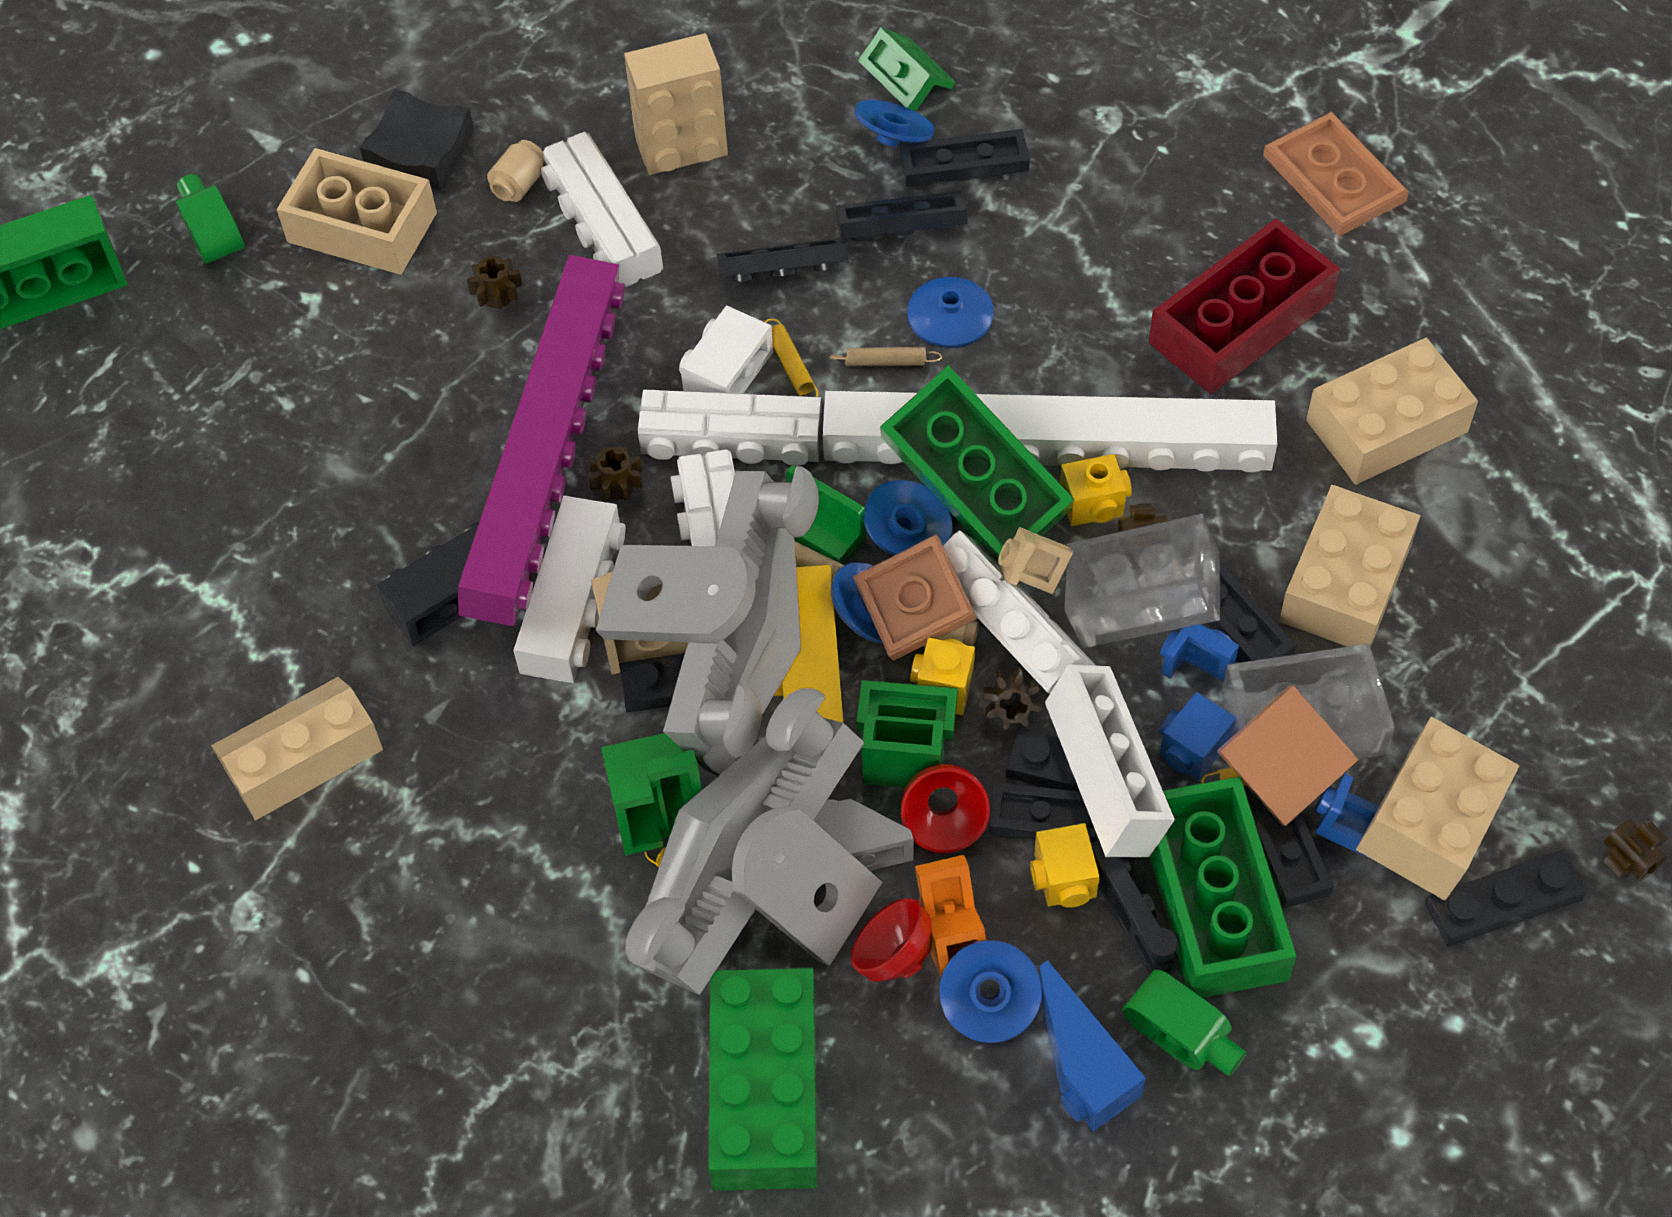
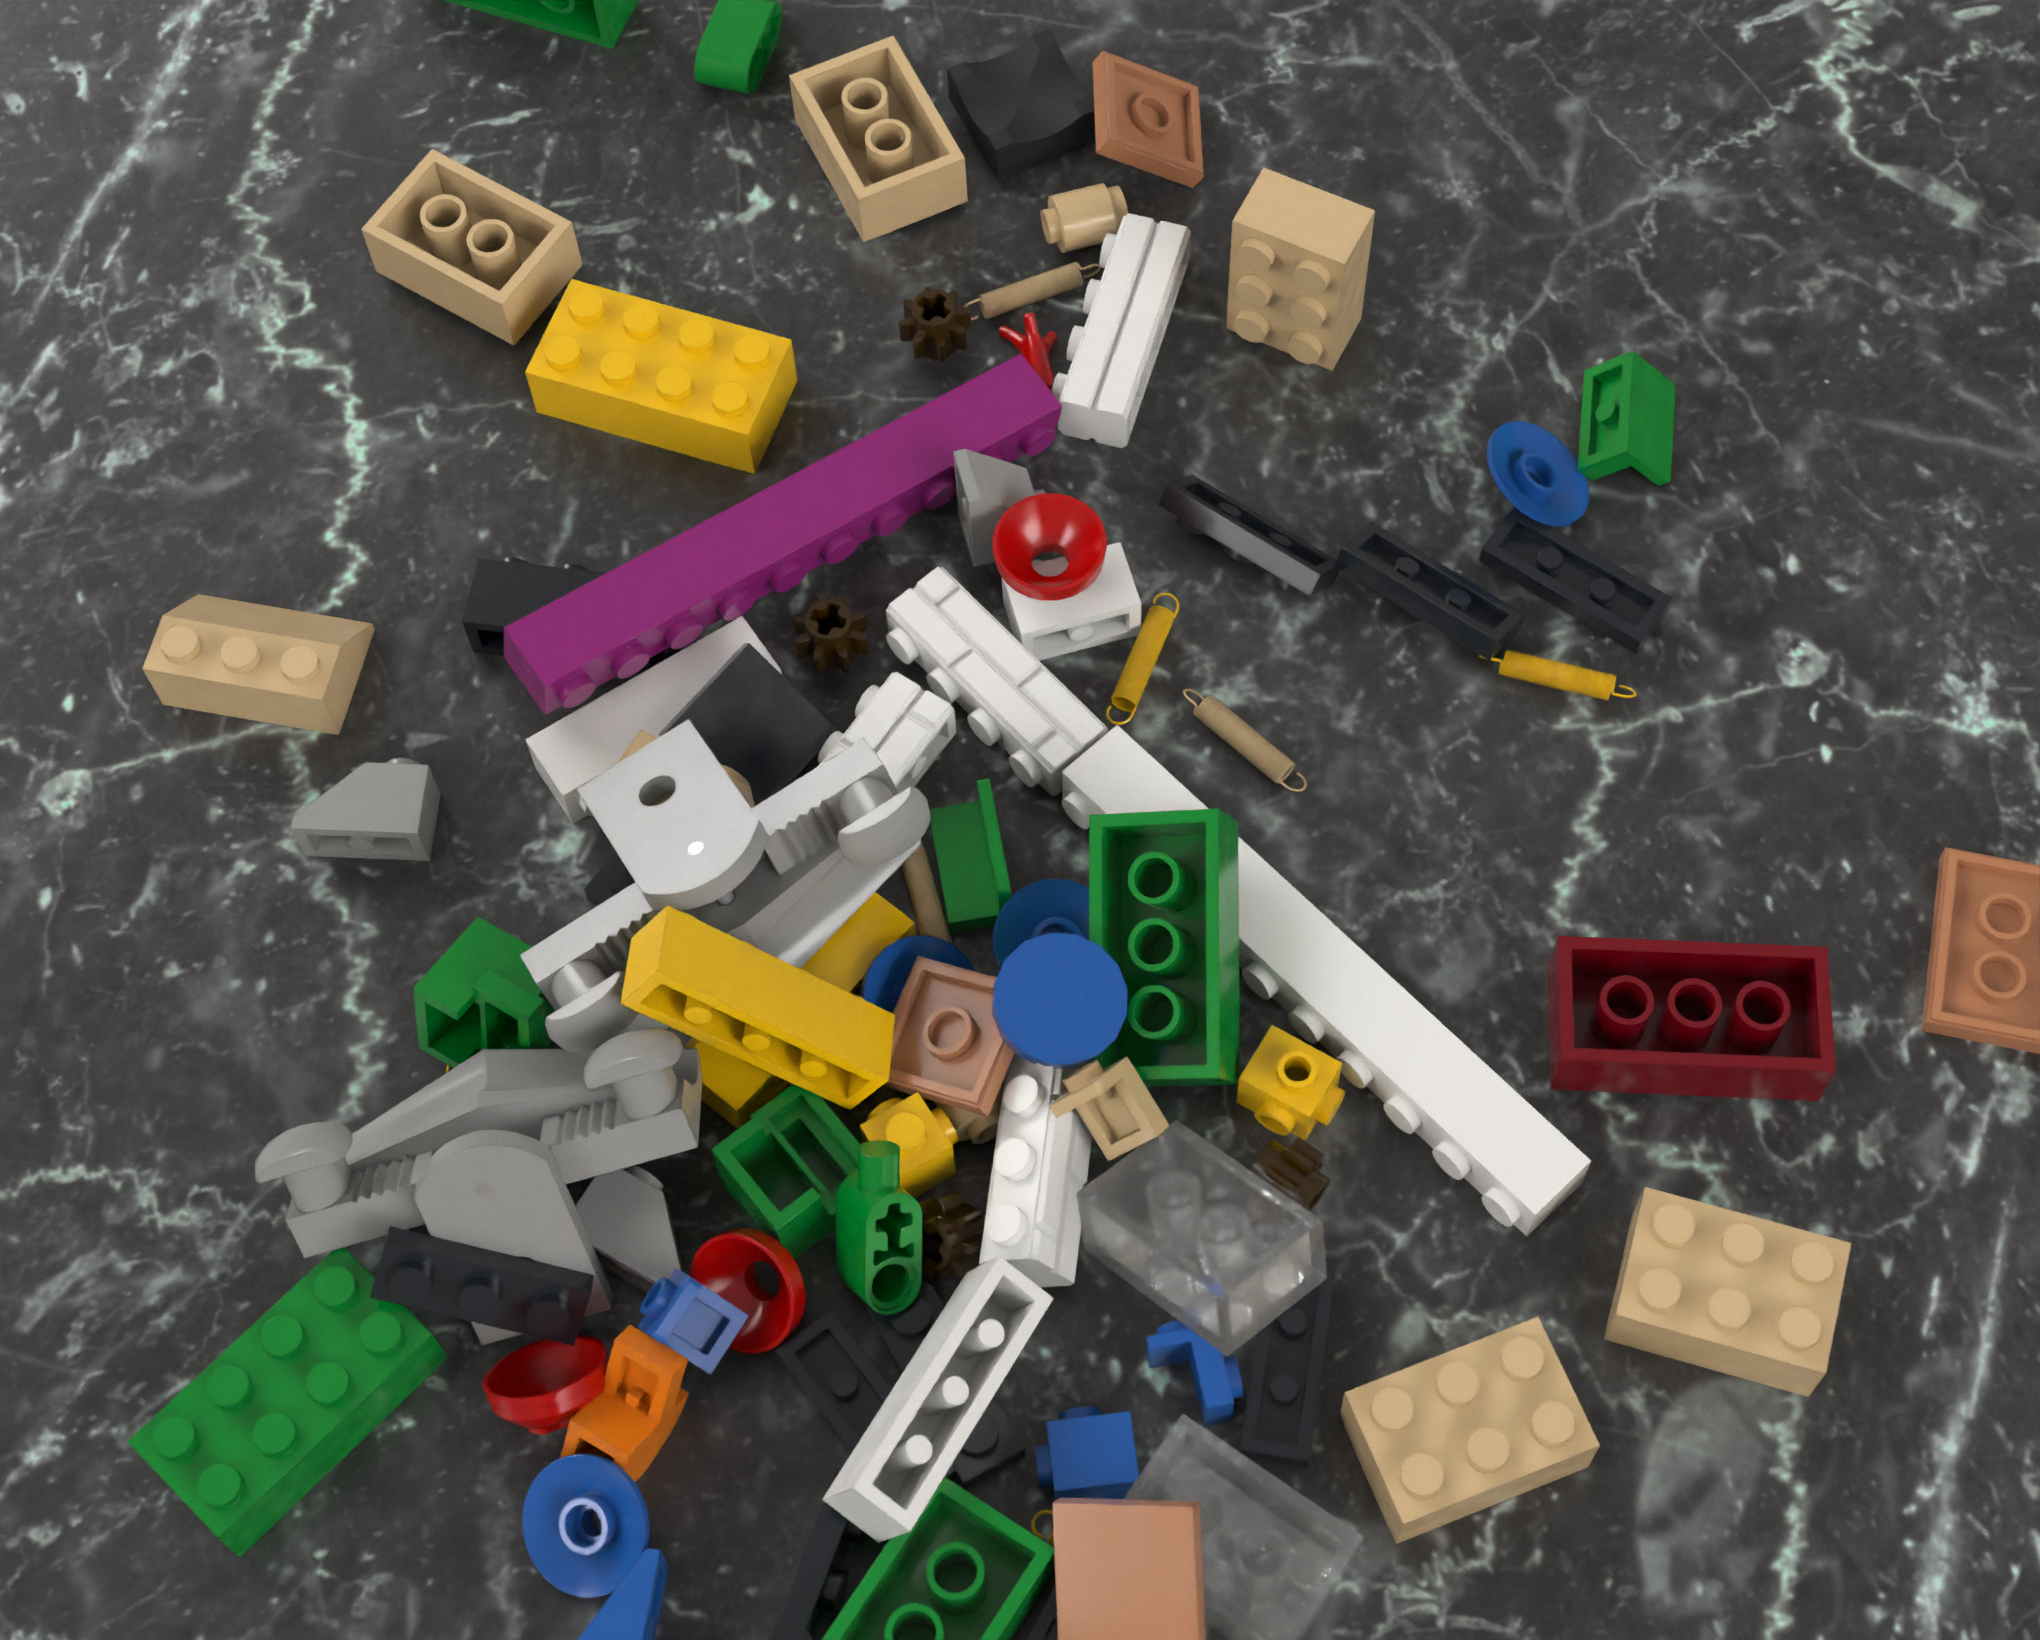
camera: 45 degrees right, 5 degrees up
blue dish [907,277,994,348] -> none
yellow brick [1030,823,1099,908] -> none
none -> light grey slope [291,758,441,861]
none -> tan brick [361,149,583,346]
none -> black plate [370,1226,594,1346]
none -> yellow brick [525,279,798,474]
none -> yellow brick [620,905,895,1110]
none -> blue bracket [637,1268,749,1375]
none -> black tile [658,643,838,806]
none -> green piece [836,1140,922,1315]
none -> light grey slope [953,449,1045,567]
none -> tan piece [964,262,1101,320]
none -> blue tile [992,933,1127,1069]
none -> red piece [993,493,1107,601]
none -> red bar [999,312,1058,391]
none -> nougat tile [1092,51,1204,188]
none -> yellow piece [1478,649,1637,701]

